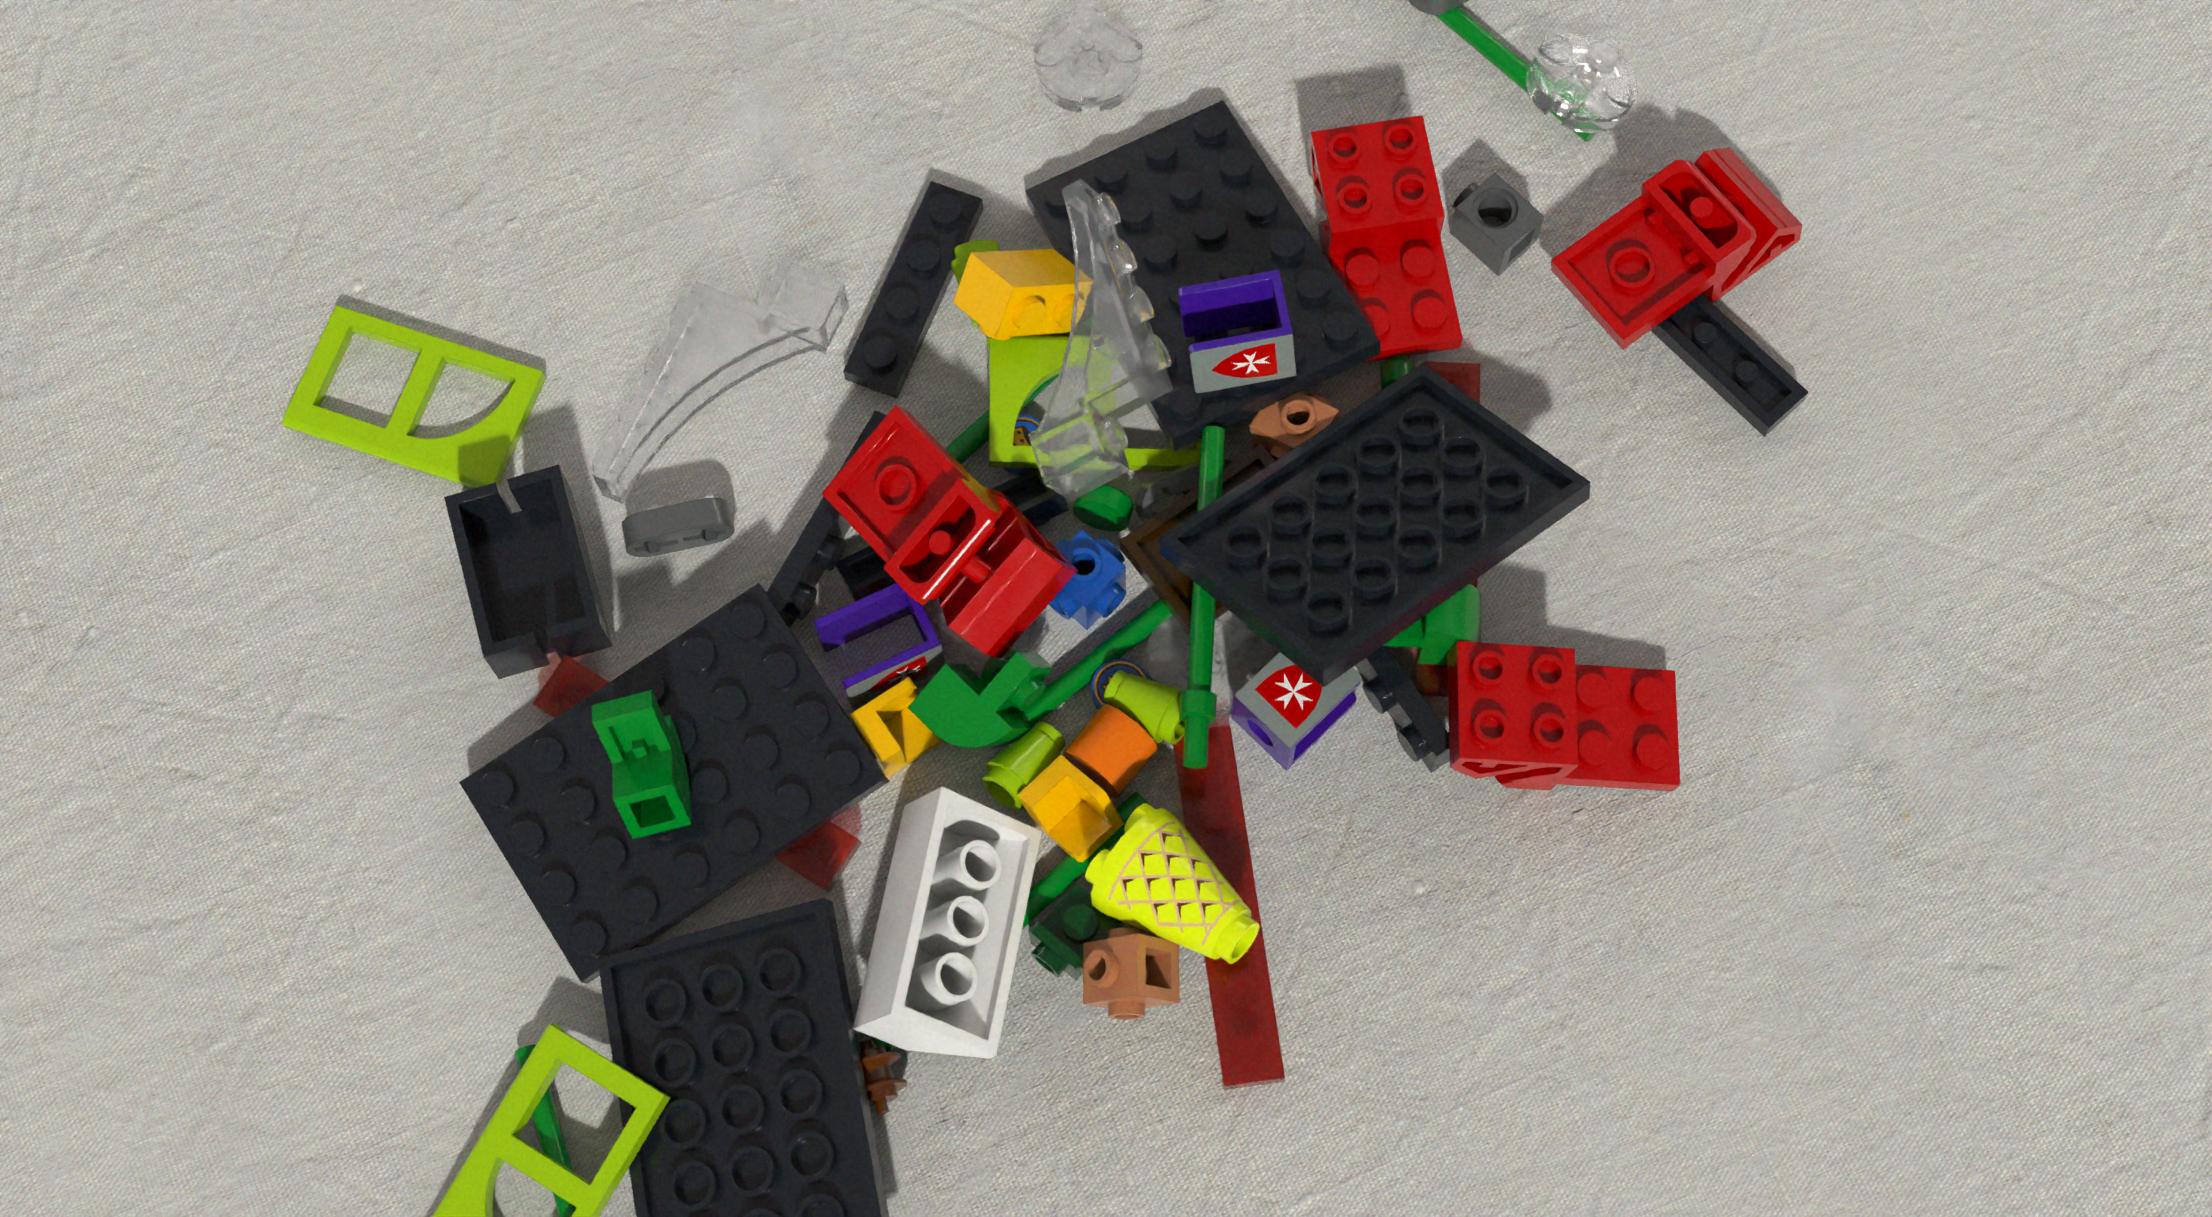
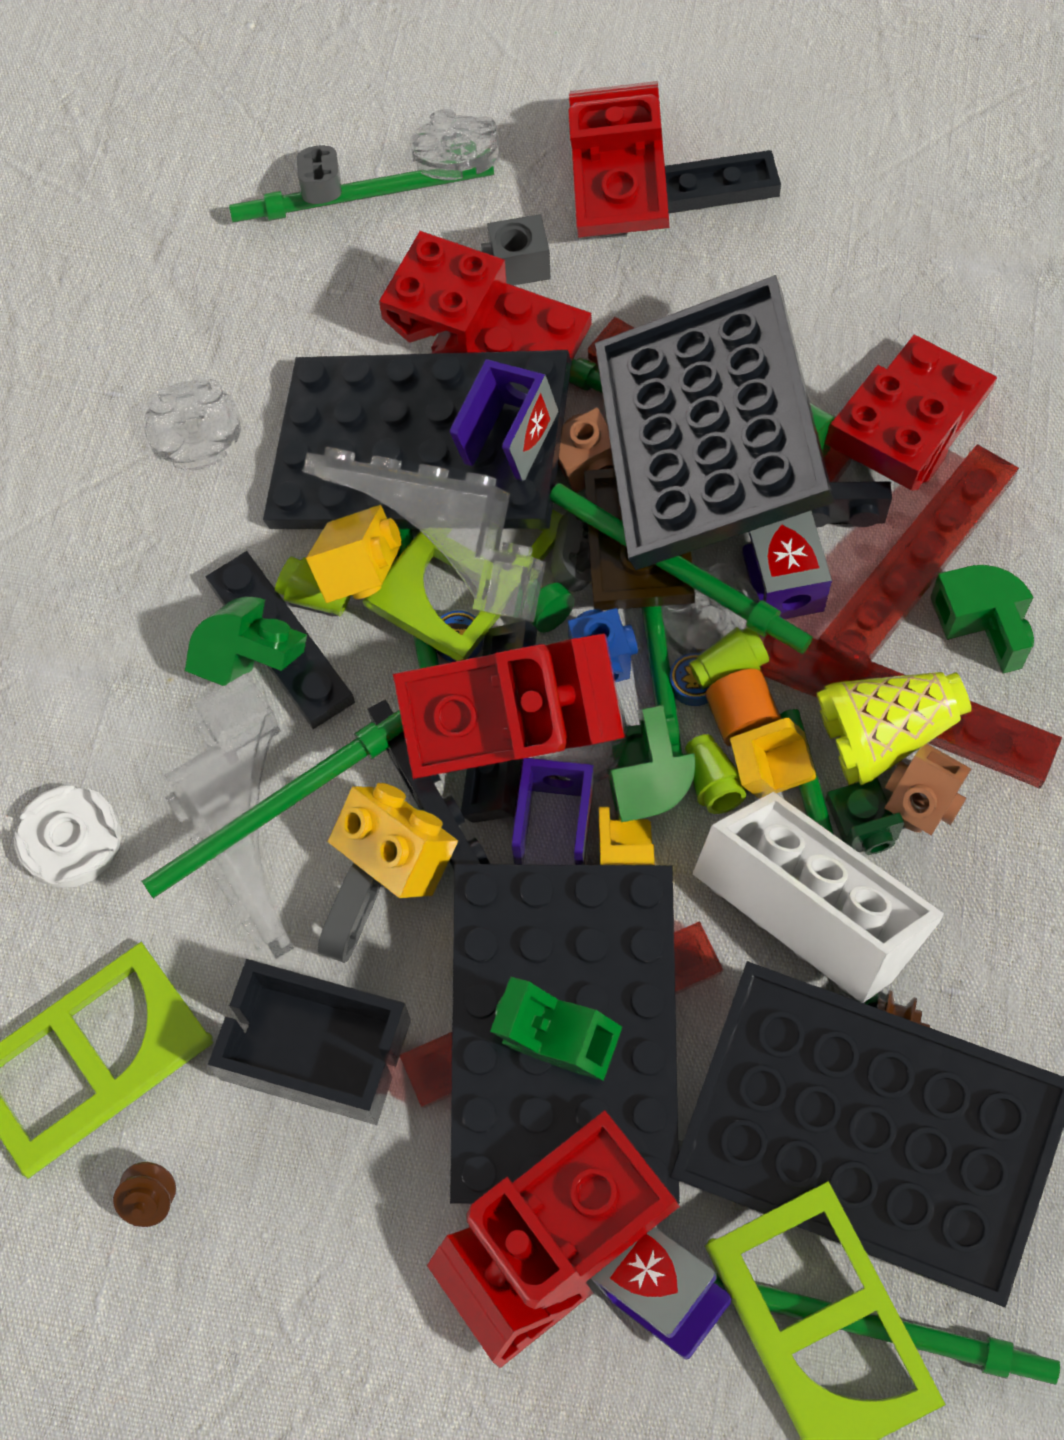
camera: 55 degrees left, 5 degrees down
none -> white tile [14,786,122,888]
none -> reddish brown wheel [113,1162,176,1227]
none -> green bar [141,710,404,899]
none -> green brick [185,597,307,689]
none -> yellow brick [327,783,458,898]
none -> red piece [427,1110,680,1368]
none -> piece [592,1227,732,1360]
none -> clear red plate [816,444,1019,675]
none -> green brick [930,565,1034,674]

